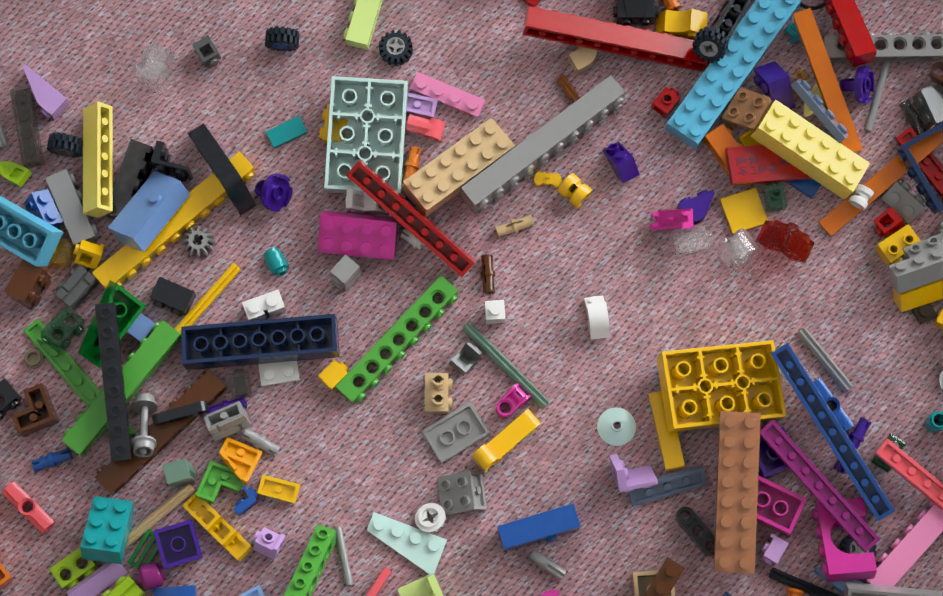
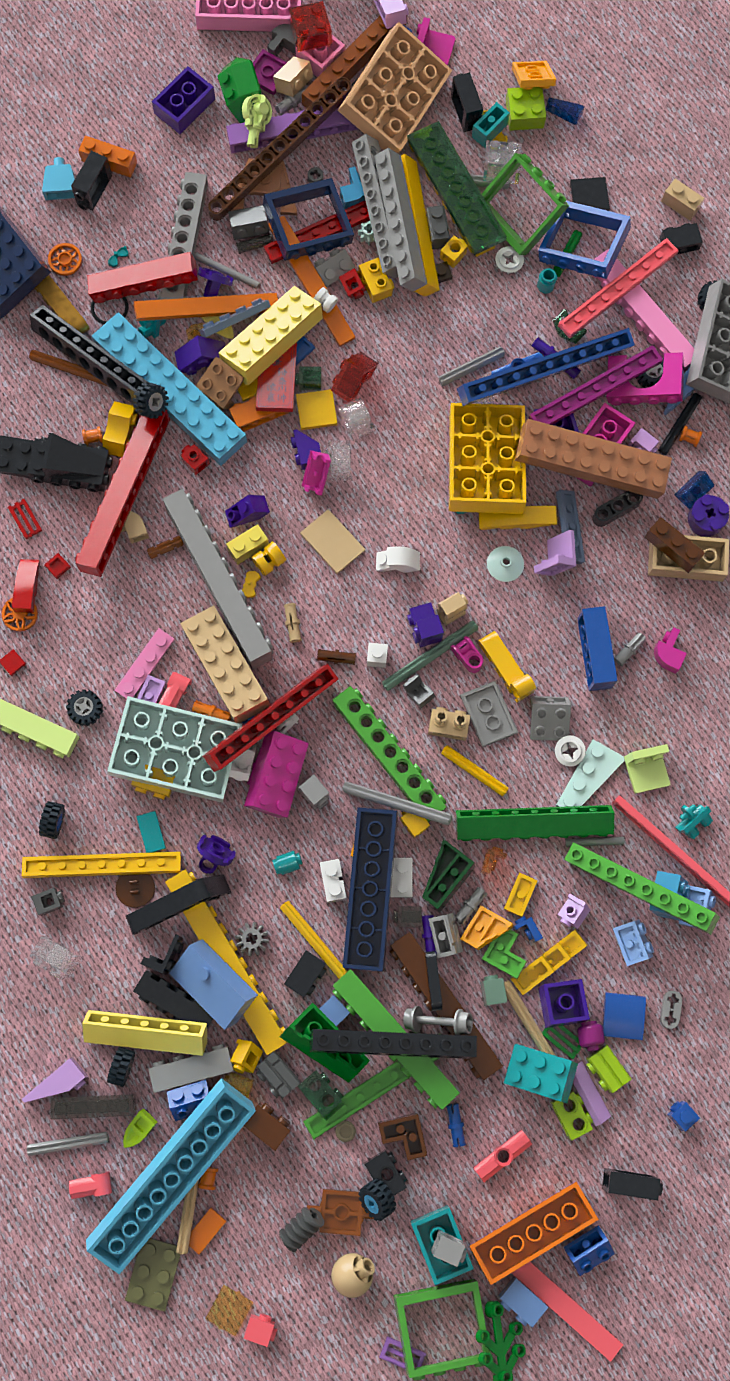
camera: 85 degrees left, 0 degrees up
none -> yellow plate [21,852,181,878]
none -> reddish brown piece [115,874,155,908]
none -> light yellow brick [226,524,269,565]
none -> tan tile [300,509,365,574]
none -> light grey axle [342,782,452,825]
none -> dark purple brick [406,602,444,648]
none -> dark green wedge [422,839,476,913]
none -> tan brick [436,592,468,626]
none -> yellow axle [441,745,509,796]
none -> green brick [456,805,615,841]
none -> clear orange bracket [480,847,507,875]

